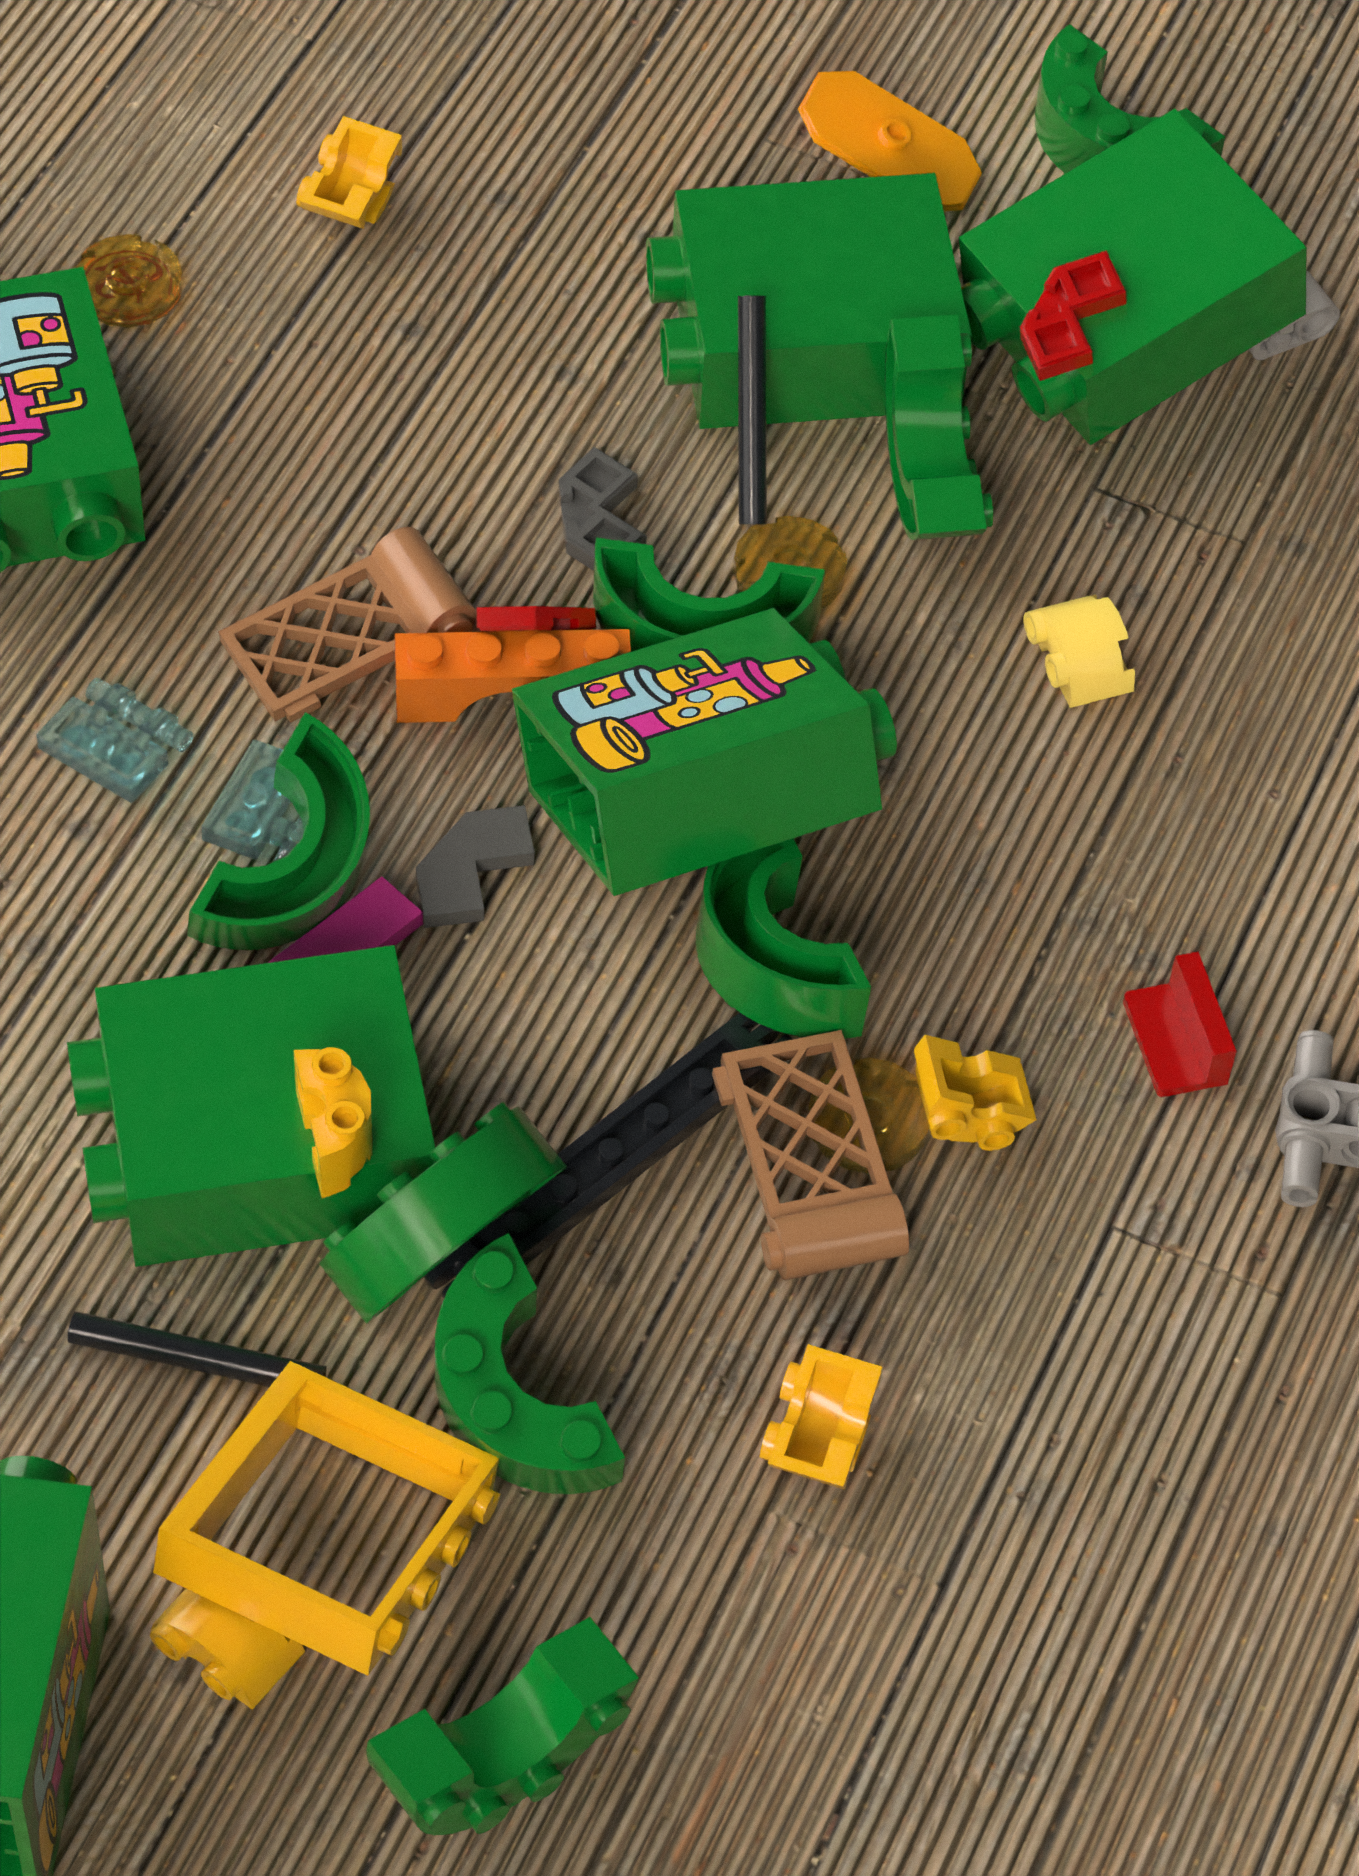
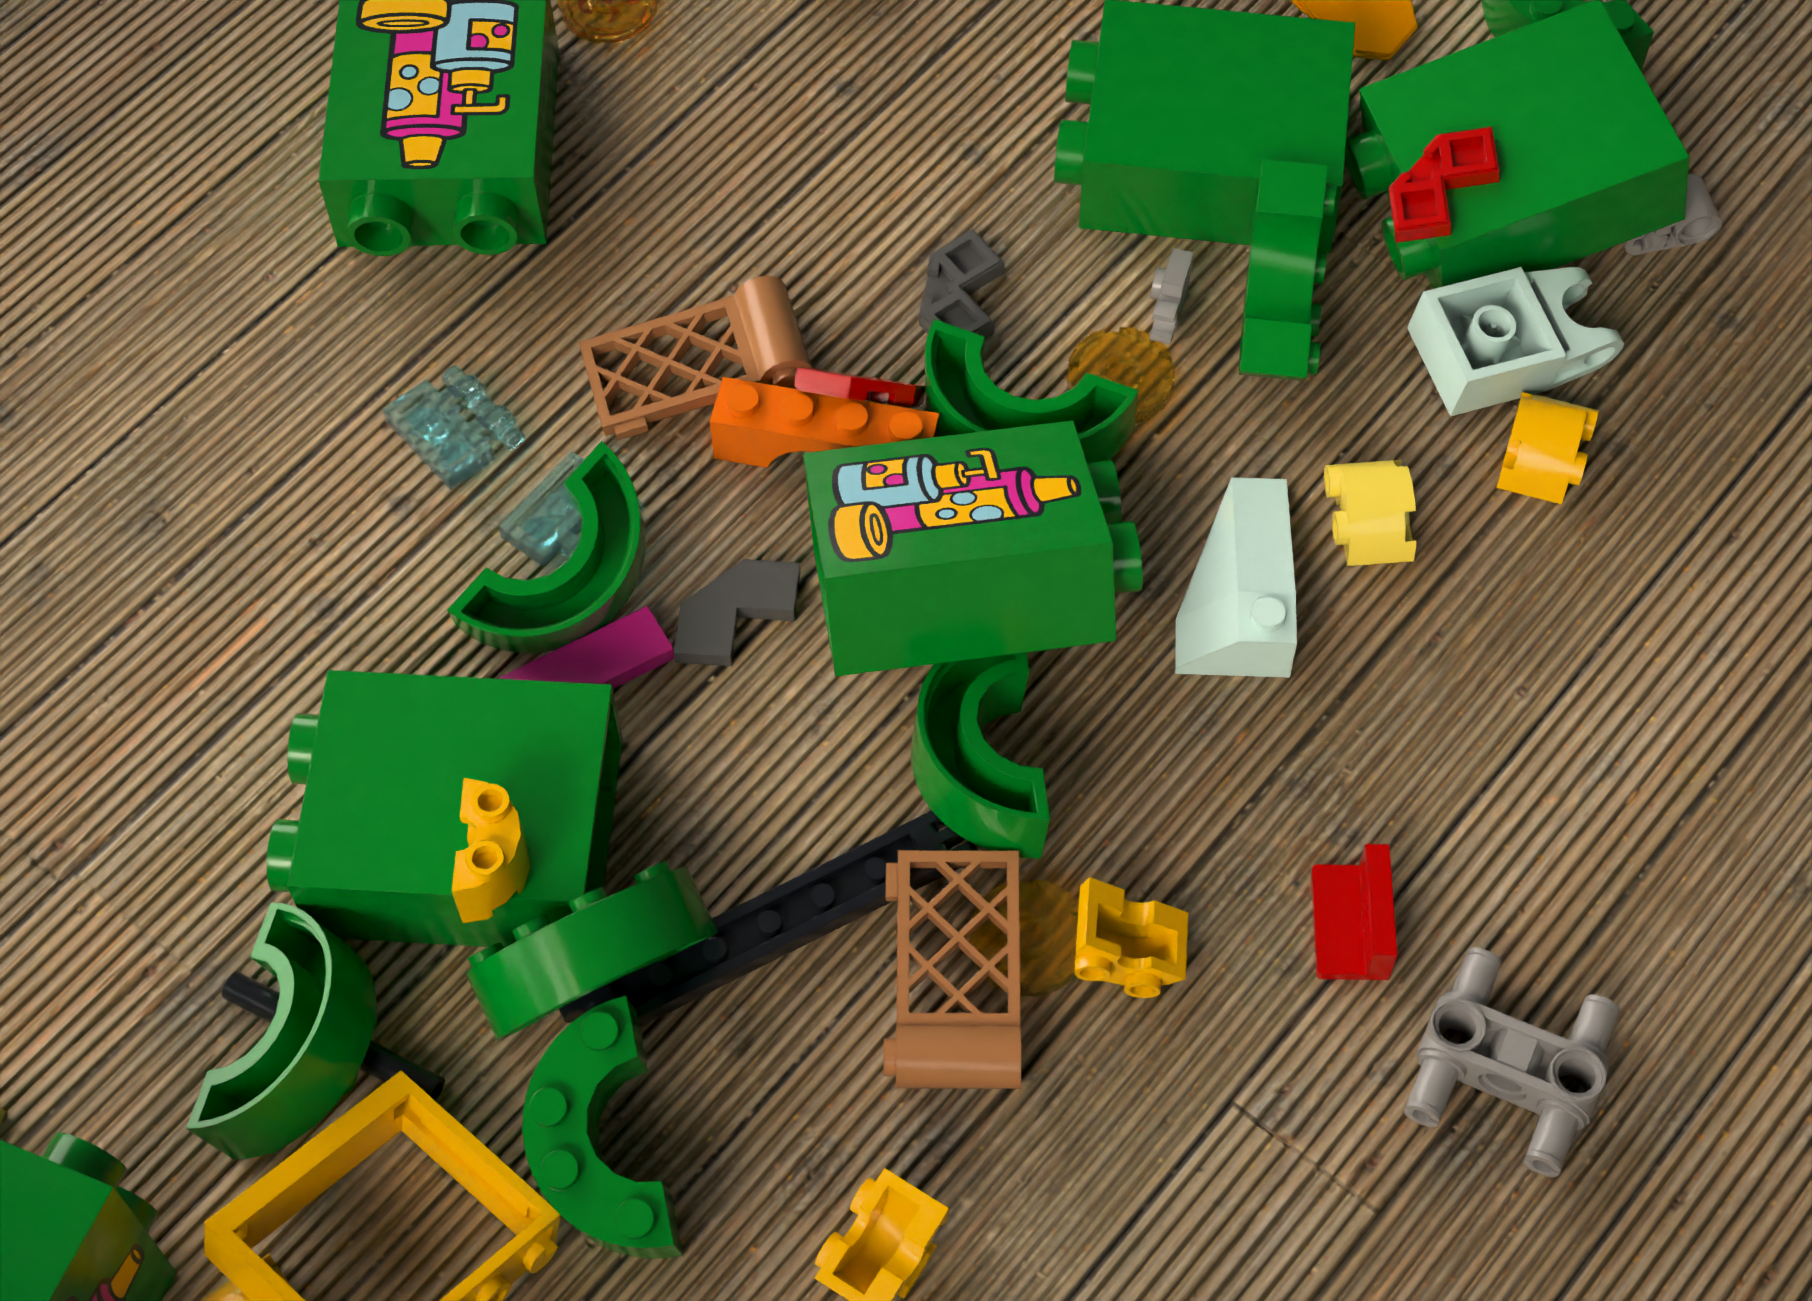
camera: 20 degrees right, 5 degrees up
black piece [738,296,767,524] -> none
none -> green brick [186,903,377,1160]
none -> light grey plate [1149,248,1194,344]
none -> light aqua wedge [1175,477,1297,678]
none -> light aqua brick [1407,267,1624,417]
none -> yellow cylinder [1496,392,1599,504]

